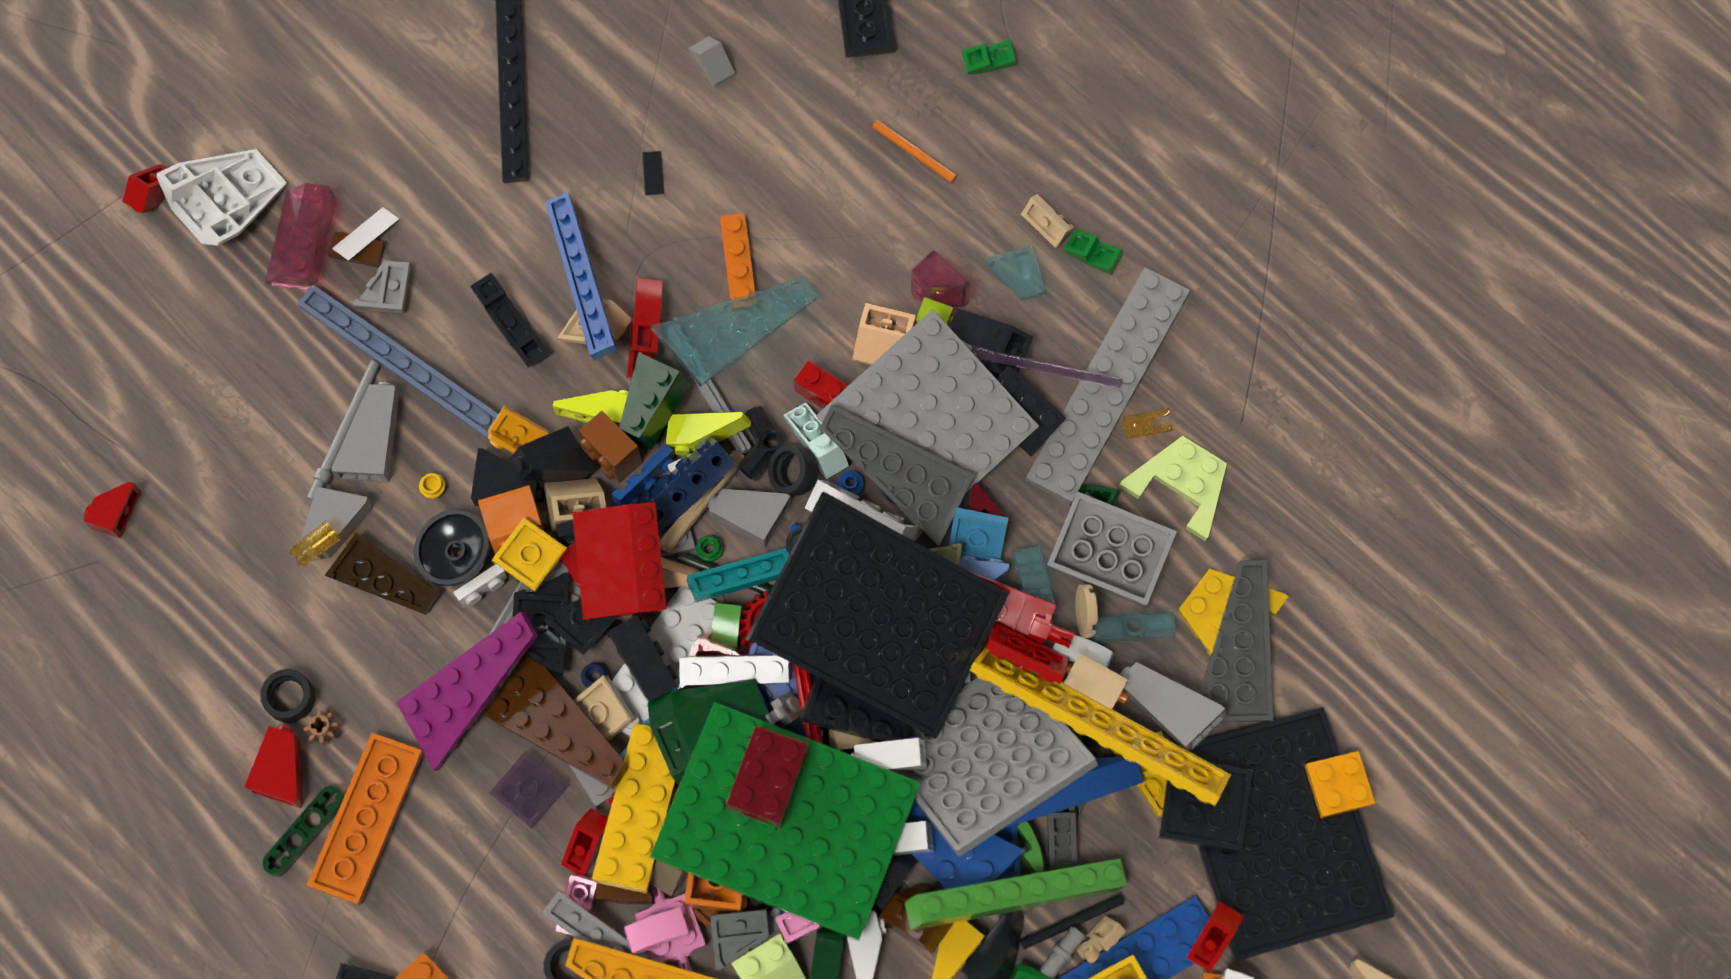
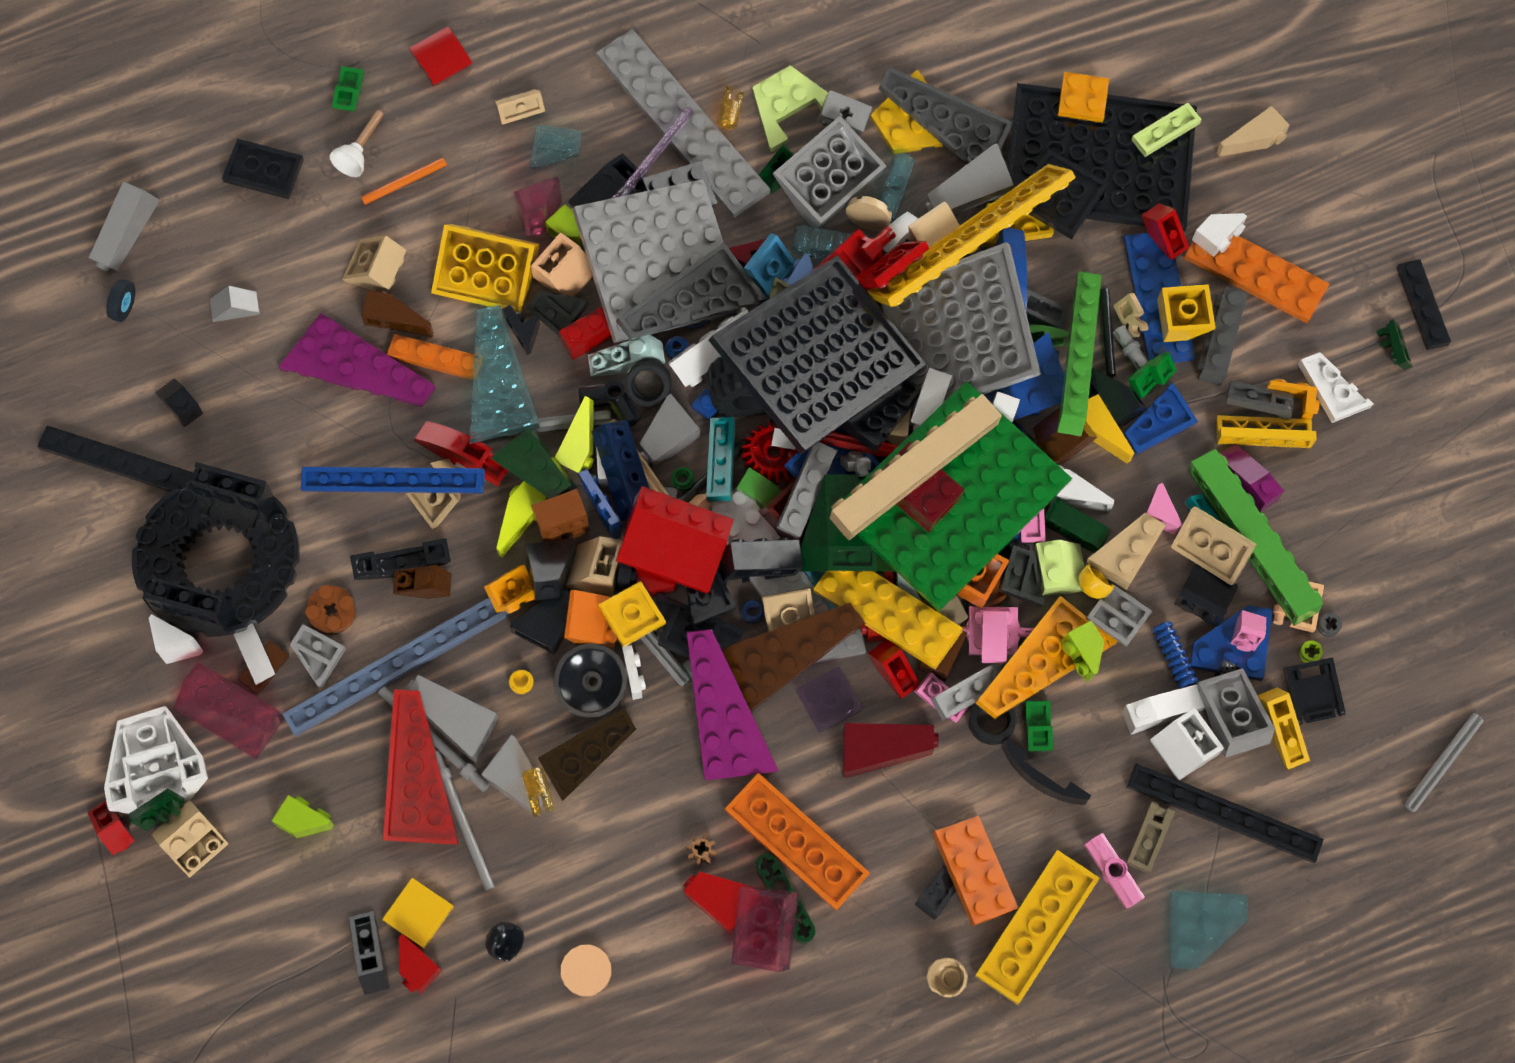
camera: 70 degrees left, 0 degrees up
black tyre [260,669,315,723] -> none
black sticker [642,151,664,195] -> none
green slope [1064,229,1123,275] -> none
none -> dark green plate [128,788,185,831]
none -> black piece [132,462,300,637]
none -> white slope [149,614,203,664]
none -> tan slope [151,800,228,878]
none -> black slope [155,378,203,428]
none -> lime slope [272,795,334,838]
none -> magenta wing [279,313,436,407]
none -> dark orange plate [306,585,356,635]
none -> white piece [330,110,383,177]
none -> tan slope [342,235,406,291]
none -> black slope [349,911,390,995]
none -> reddish brown slope [361,290,434,337]
none -> yellow tile [382,878,454,949]
none -> red wing [383,690,459,845]
none -> reddish brown slope [393,565,452,599]
none -> red slope [409,26,472,86]
none -> yellow slope [431,224,540,314]
none -> light grey bar [436,751,495,891]
none -> black hair [485,922,524,962]
none -> black slope [502,305,540,355]
none -> pearl dark grey wing [526,290,590,337]
none -> light nougat tile [561,945,611,997]
none -> clear pink slope [731,887,799,972]
none -> light grey brick [817,90,872,137]
none -> tan brick [830,394,1002,540]
none -> dark red slope [843,723,939,777]
none -> yellowish green plate [1132,103,1202,157]

